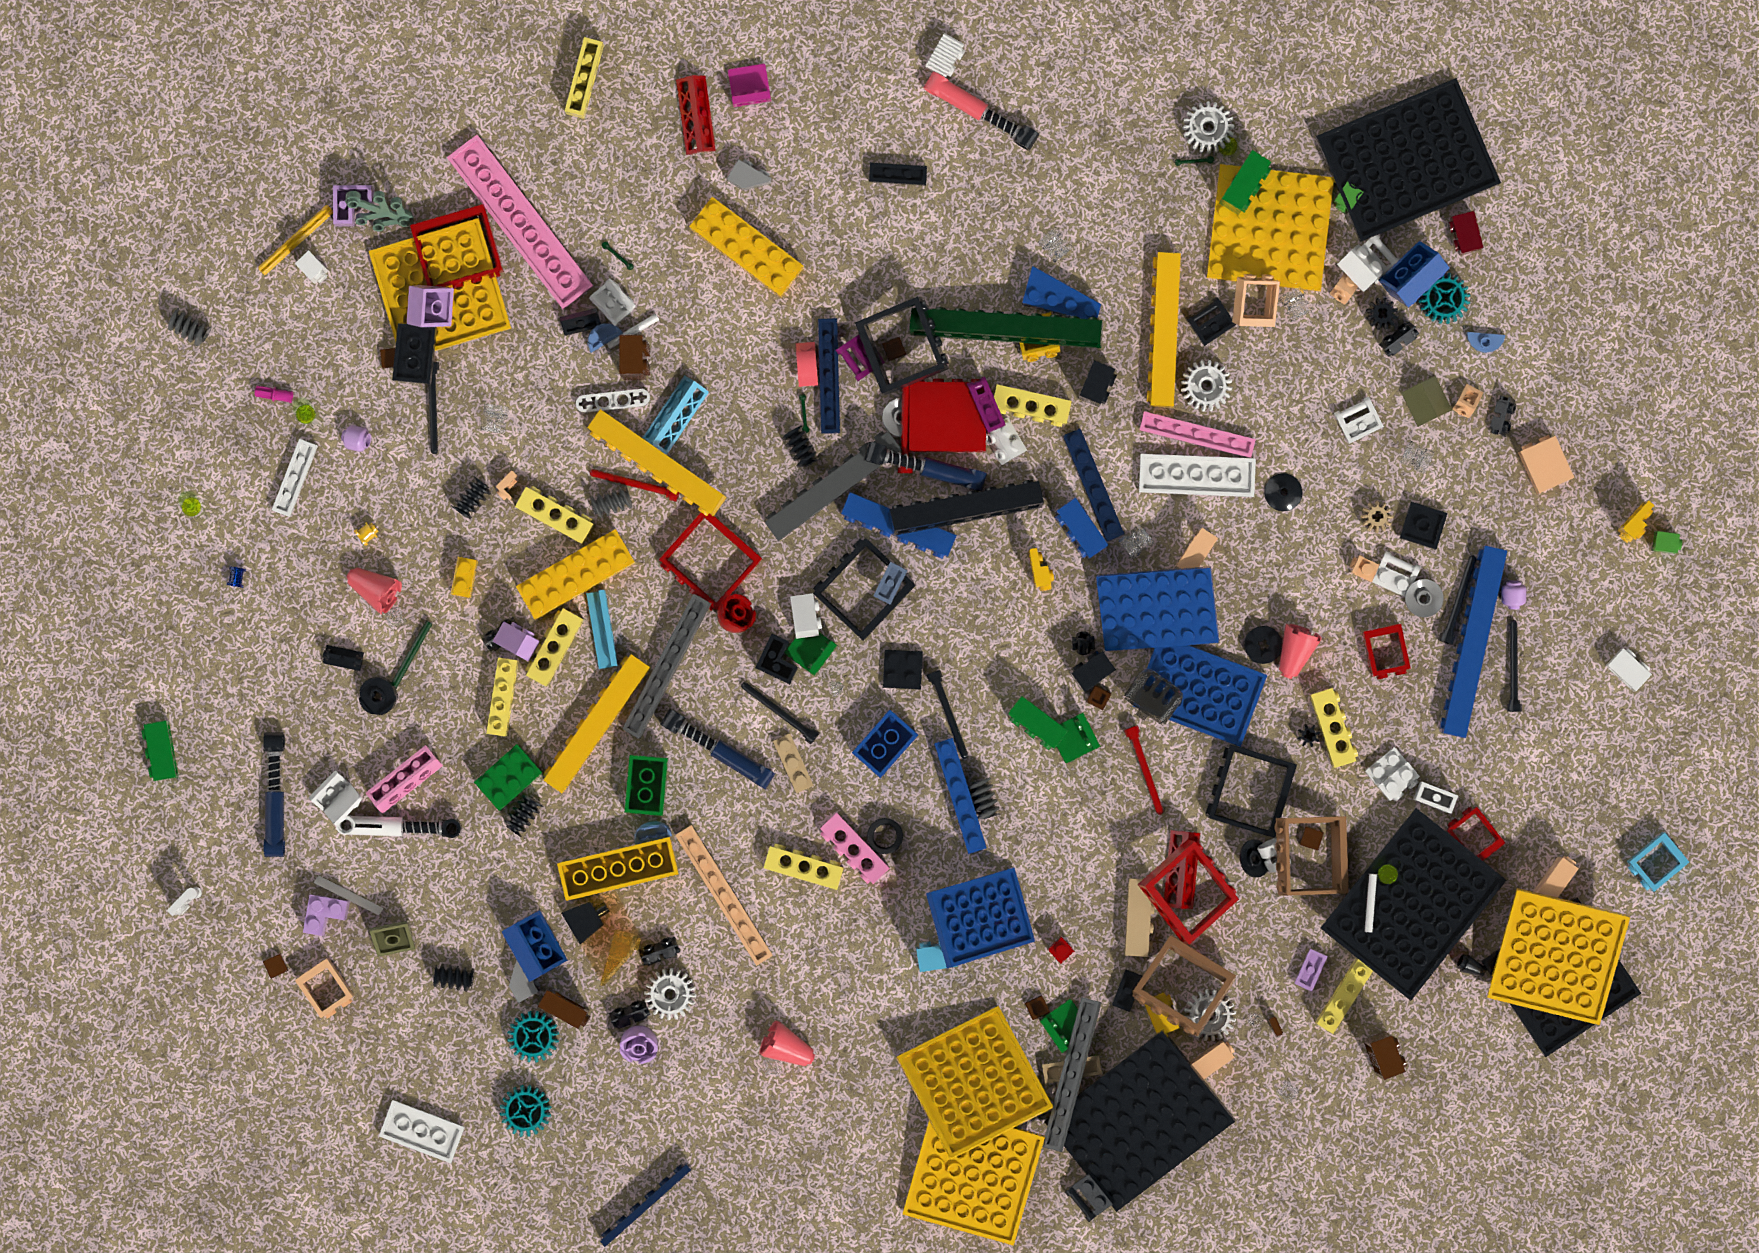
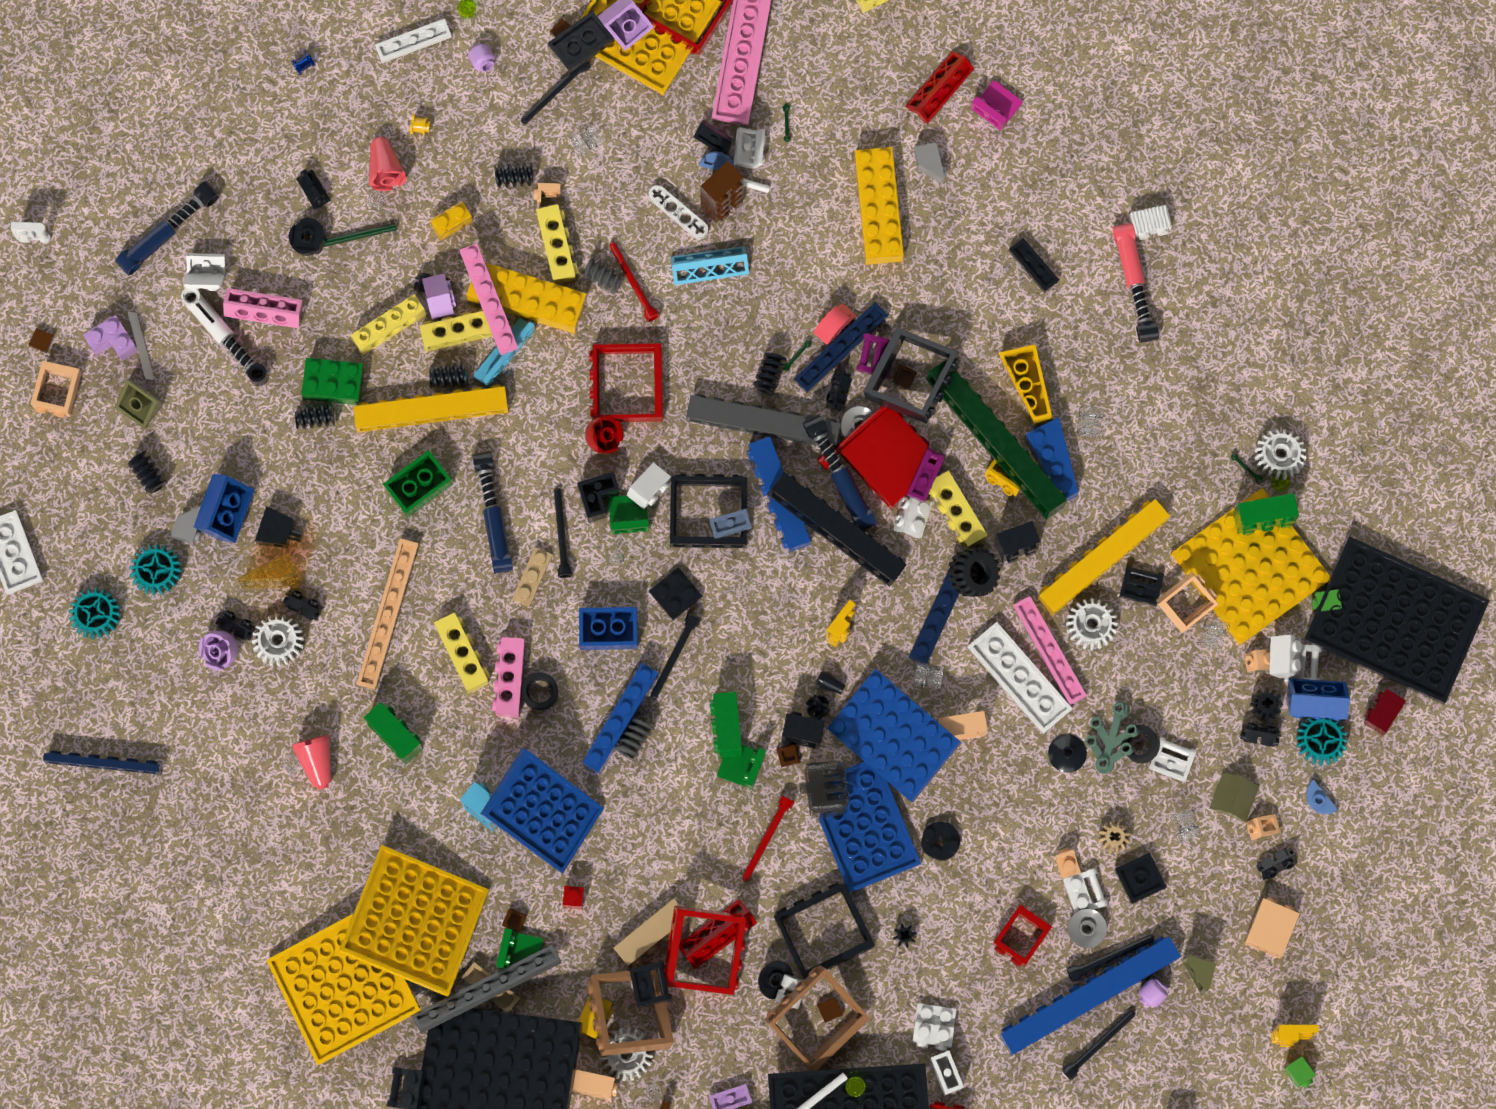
camera: 45 degrees right, 10 degrees down
green brick [142,720,179,781] -> none
reddish brown window [538,988,591,1029] -> none
yellow brick [557,837,679,901] -> none
yellow brick [587,409,727,516] -> none
dark grey plate [622,594,712,738] -> none
medium blue plate [634,821,672,845] -> none
blue brick [1055,498,1108,560] -> none
black plate [1112,969,1143,1012] -> none
coral cone [1279,623,1322,679] -> none
light yellow brick [1309,688,1358,768] -> none
none -> green brick [363,702,423,765]
none -> black piece [429,362,469,388]
none -> bright pink plate [459,243,519,356]
none -> black plate [629,961,673,1008]
none -> black cone [816,670,846,695]
none -> black hinge [825,370,852,411]
none -> black tyre [947,548,1001,597]
none -> yellow wedge [999,344,1053,426]
none -> sand green plant [1085,701,1139,774]
none -> black tyre [1121,725,1160,764]
none -> olive slope [1182,955,1216,995]

